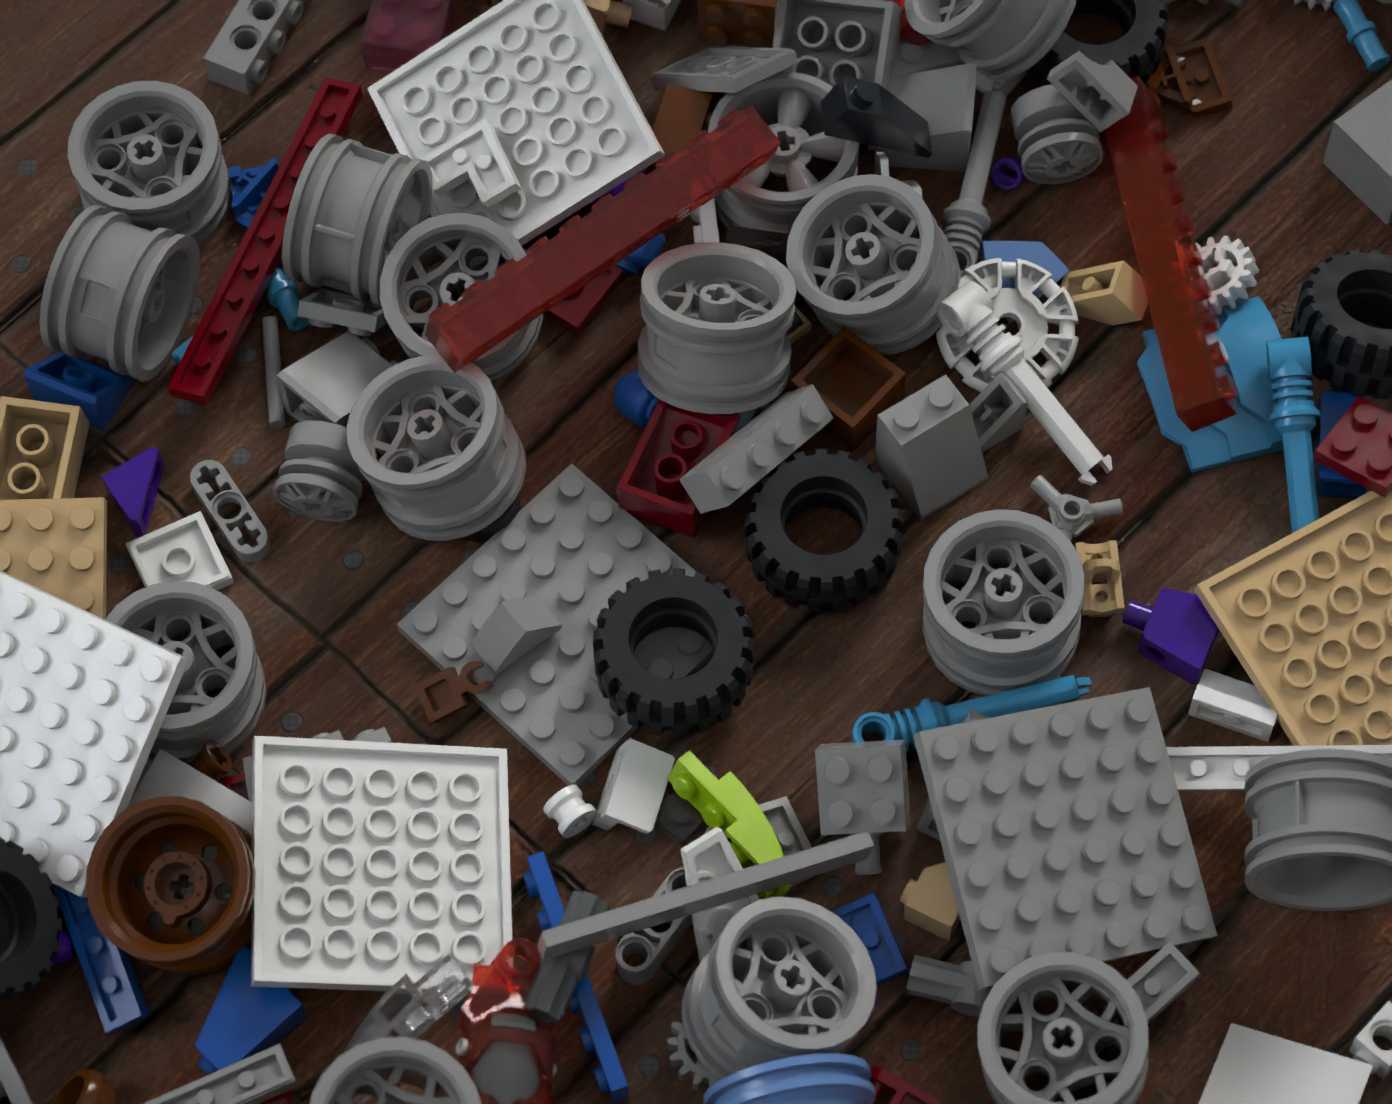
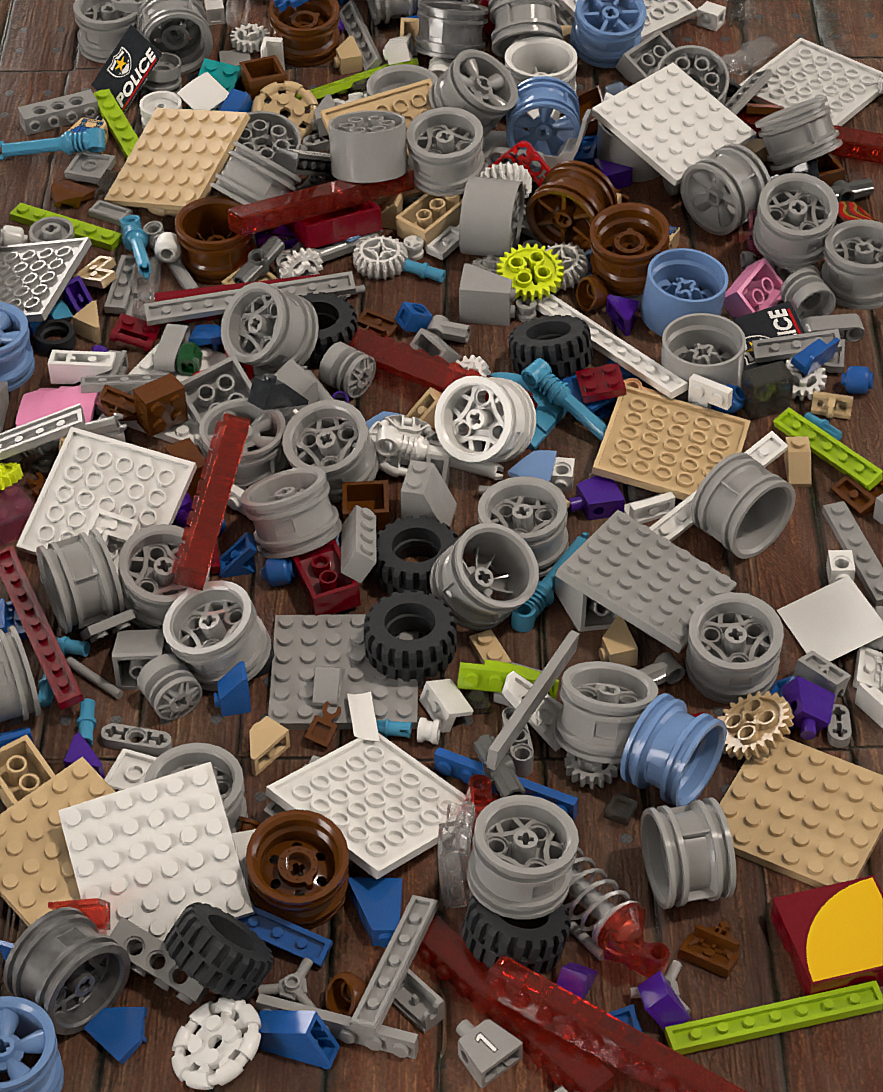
camera: 45 degrees left, 20 degrees down
light grey tile [650,46,799,93] -> none
light grey brick [815,740,911,875] -> none
light grey arch [1047,51,1138,132] -> none
none -> dark azure pin [76,698,97,747]
none -> blue slope [213,661,251,717]
none -> blue slope [219,532,257,578]
none -> tan slope [249,716,290,776]
none -> light grey piece [258,958,317,1008]
none -> white sticker [347,692,380,741]
none -> dark azure axle [376,718,412,738]
none -> blue brick [395,302,433,333]
none -> light grey brick [409,328,461,372]
none -> light grey piece [427,315,470,344]
none -> light grey wheel [430,523,539,631]
none -> white wheel [434,376,536,463]
none -> tan plate [469,629,511,664]
none -> medium blue slope [508,450,557,482]
none -> white brick [551,457,575,493]

